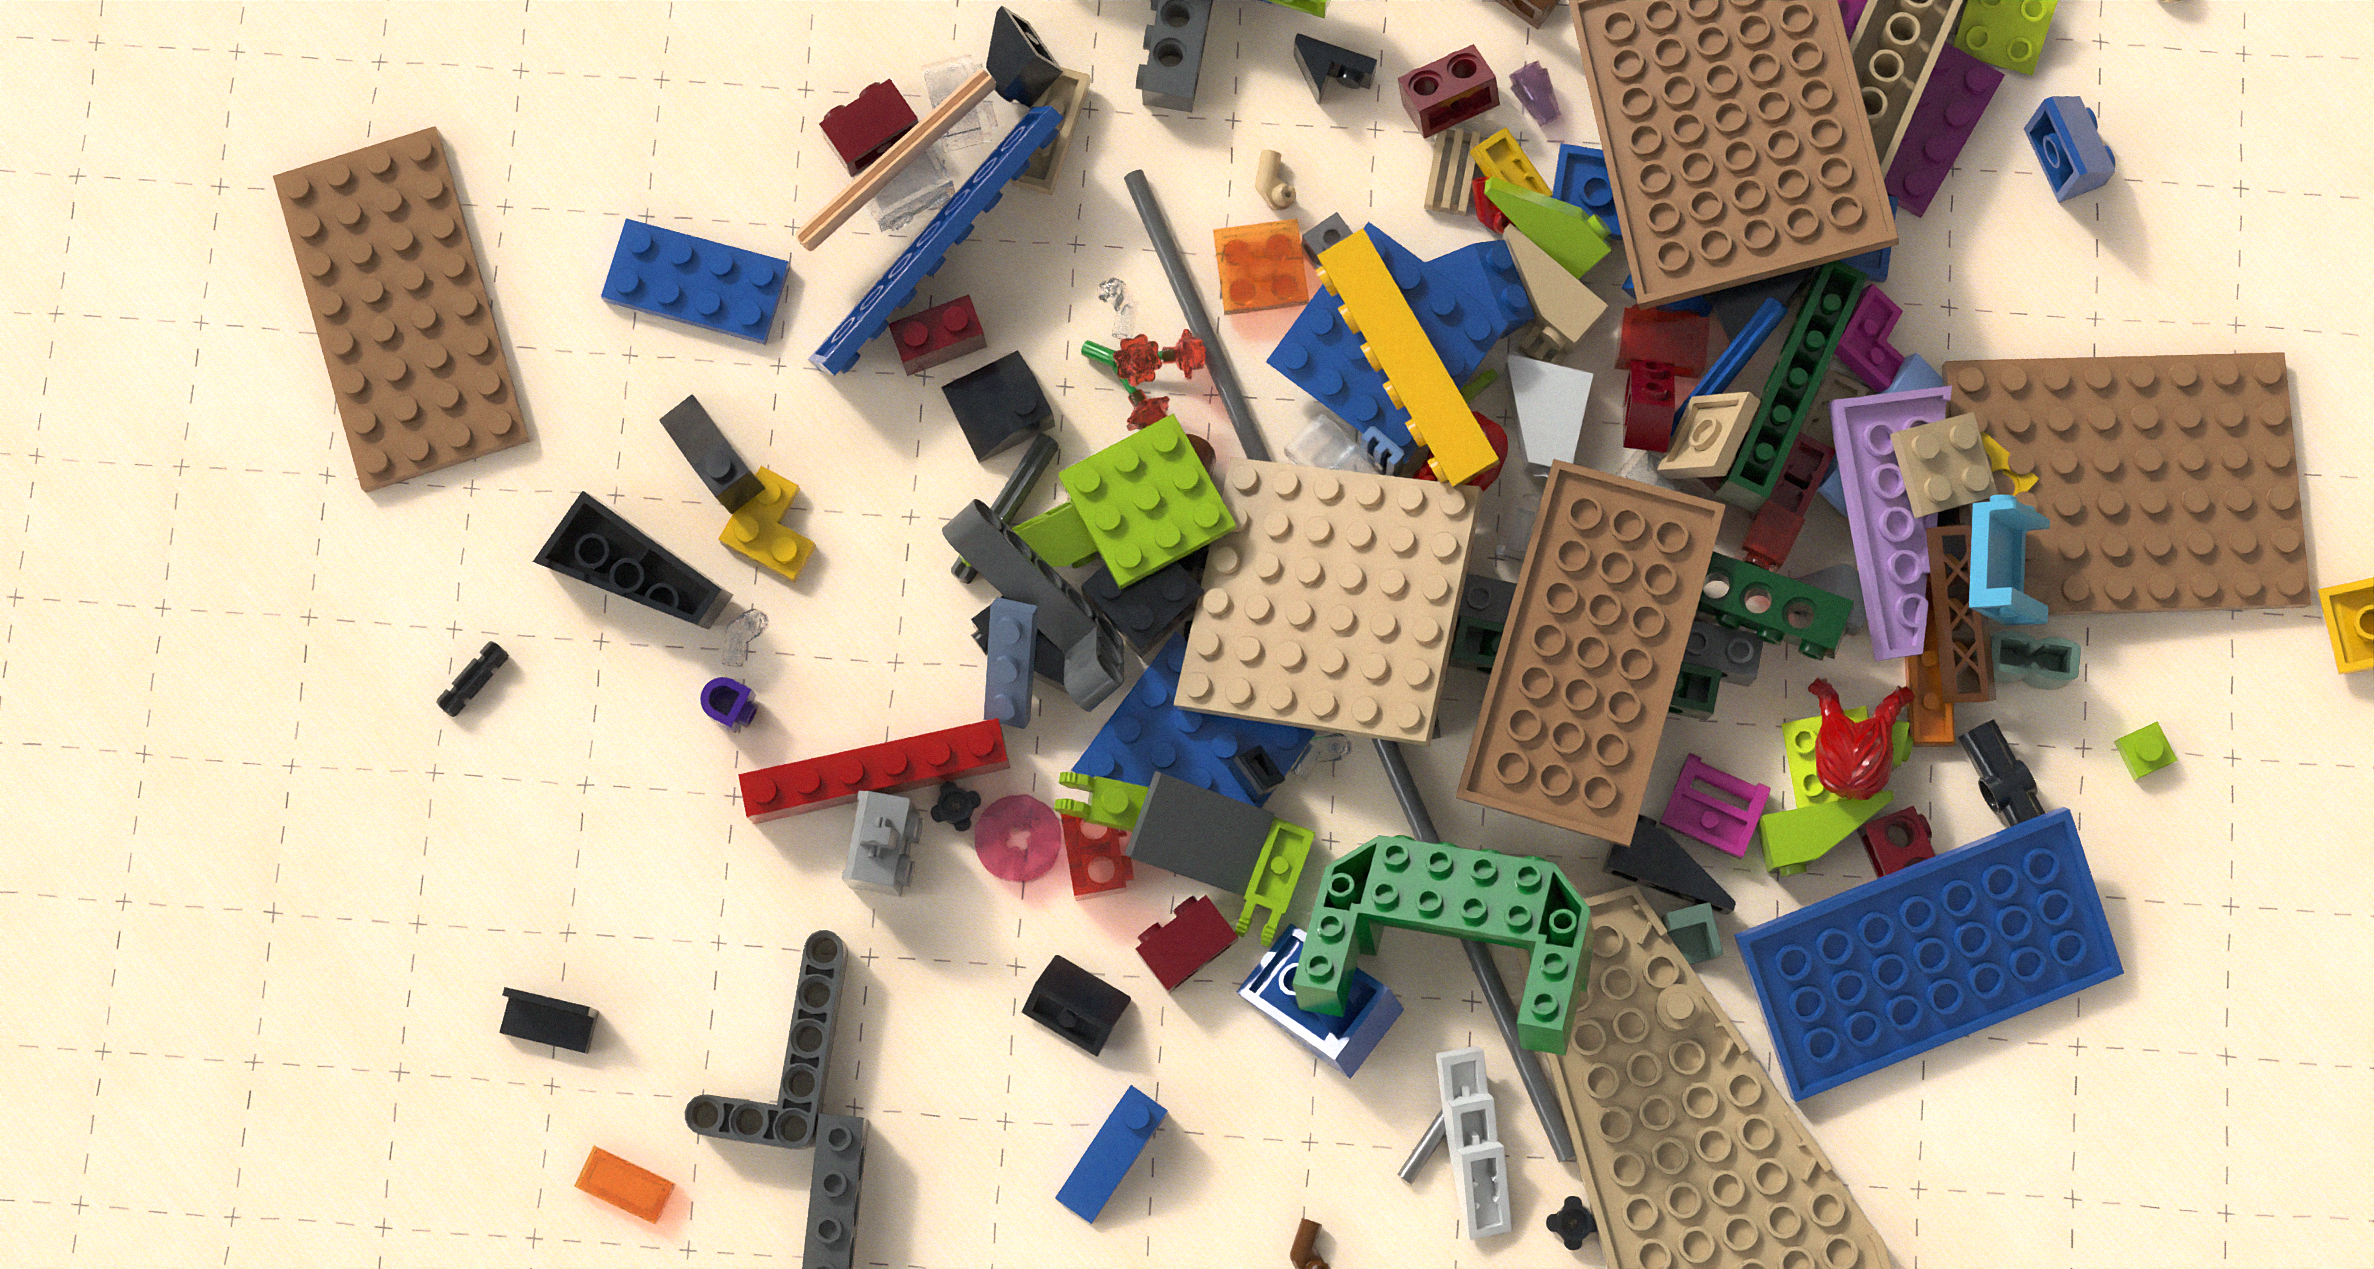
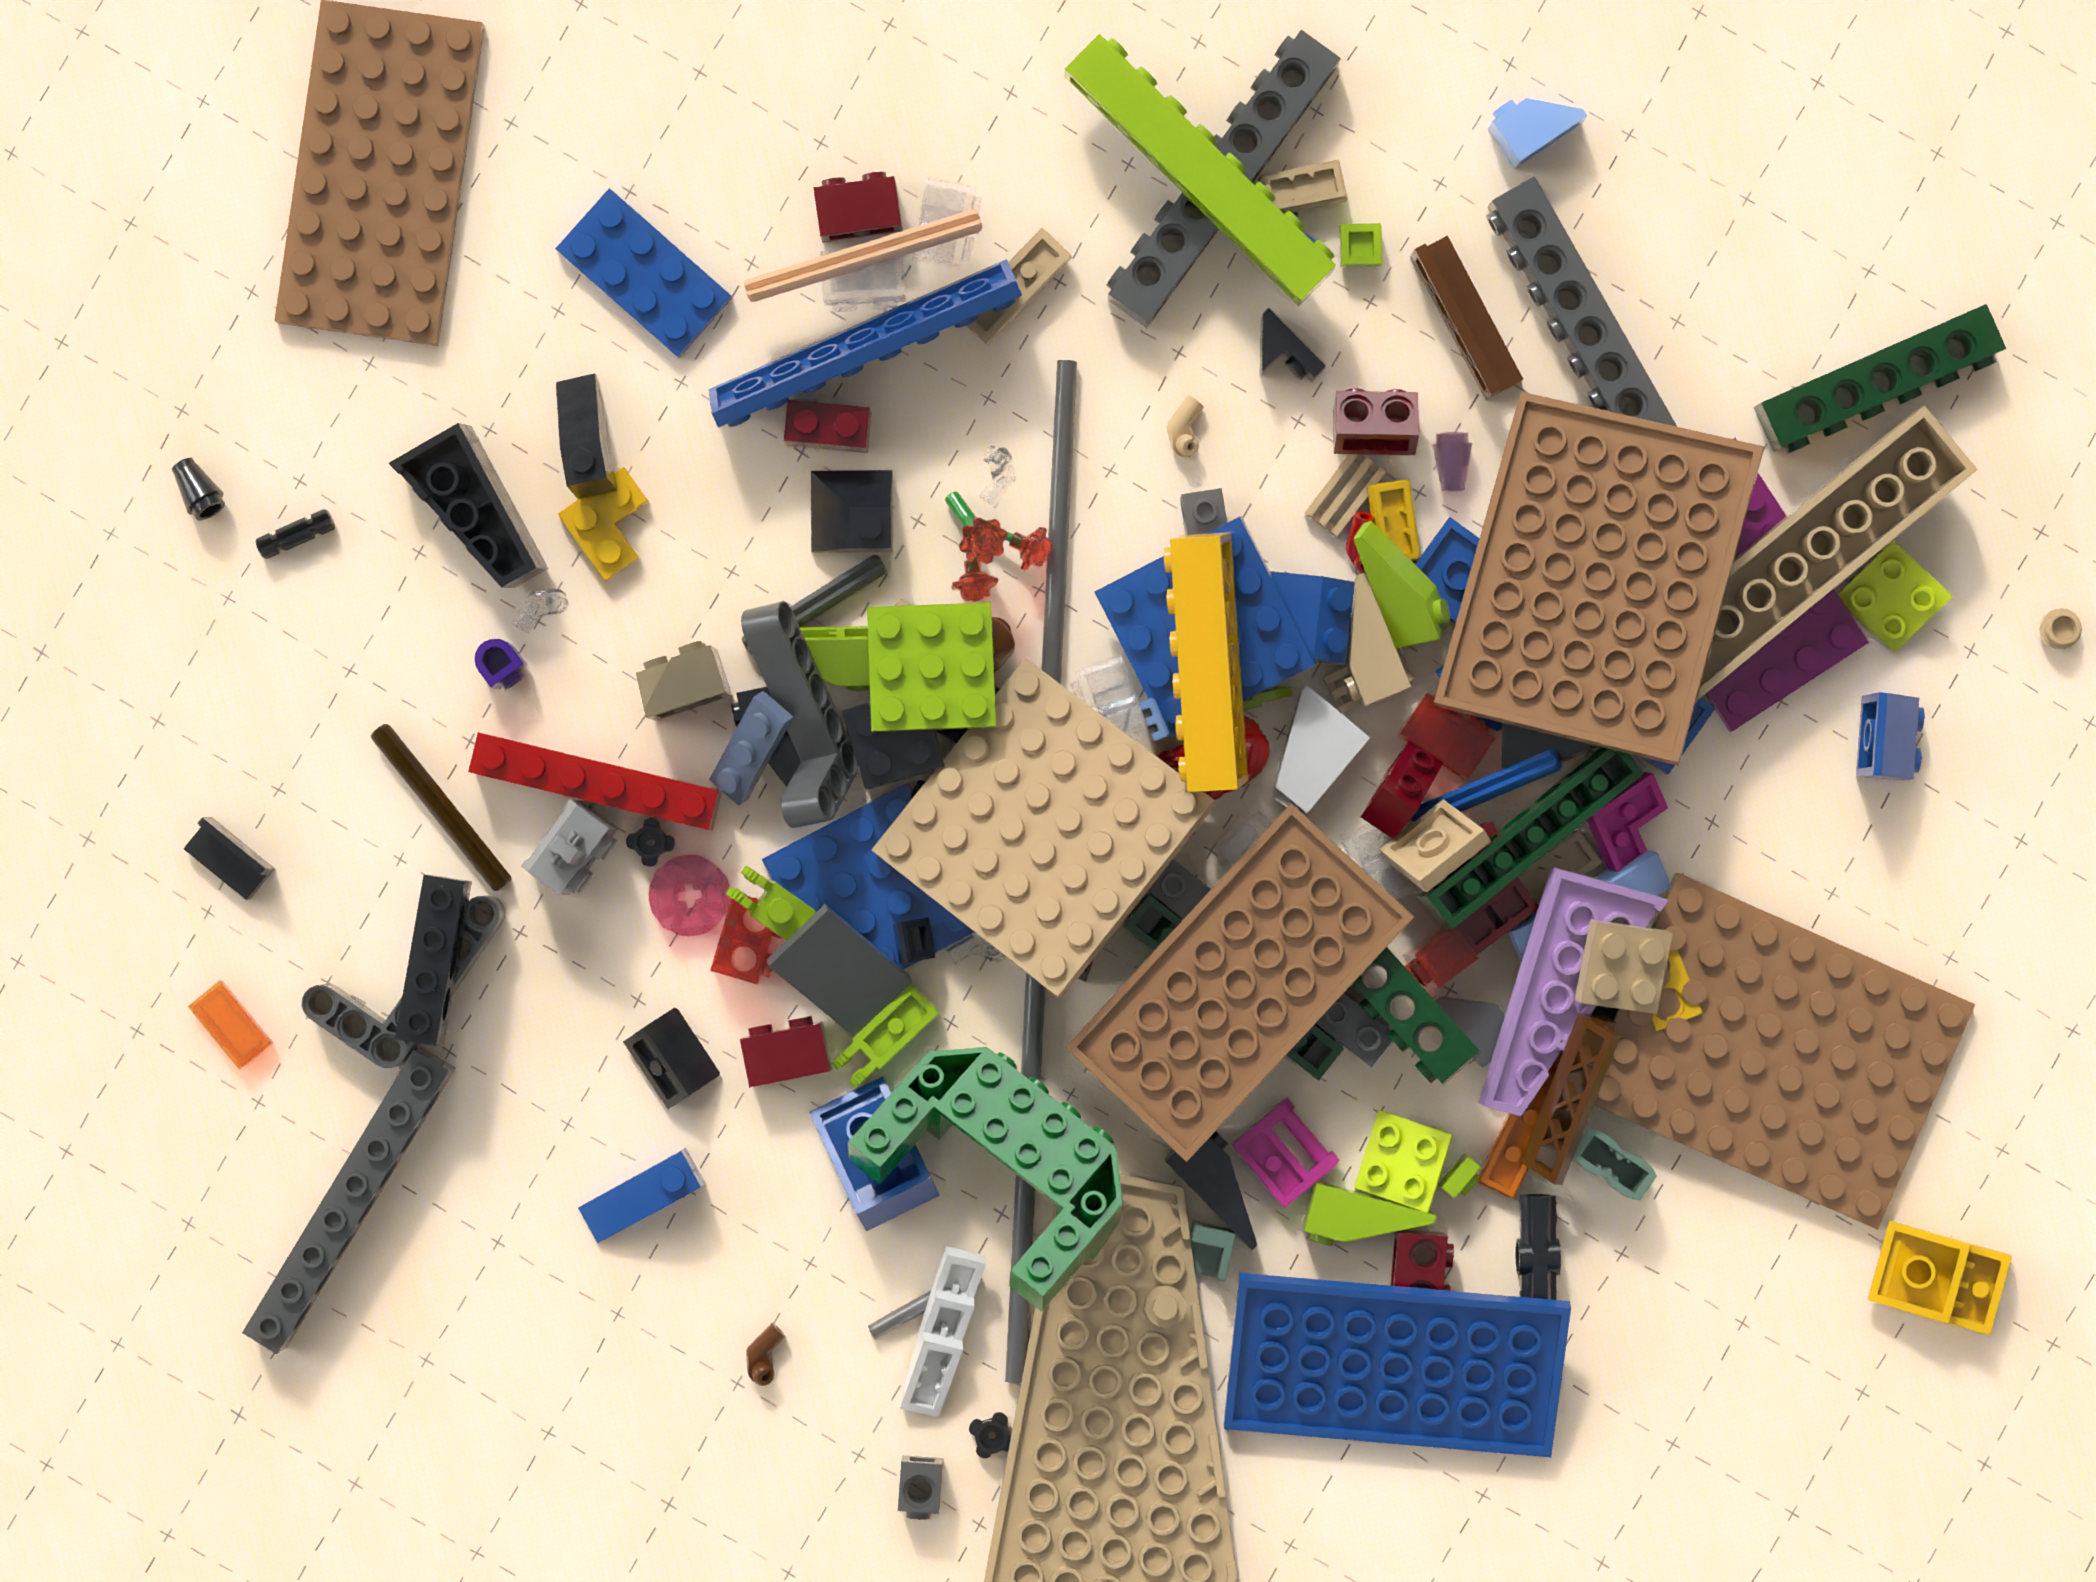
camera: 25 degrees right, 10 degrees up
black slope [986,5,1063,108] -> none
clear orange plate [1213,219,1309,316] -> none
red hair [1807,677,1915,801] -> none
medium azure panel [1969,495,2050,626] -> none
lime plate [2114,721,2178,781] -> none
none -> black cone [171,457,225,521]
none -> dark brown axle [370,724,512,891]
none -> black brick [395,874,472,1046]
none -> dark tan slope [636,641,732,721]

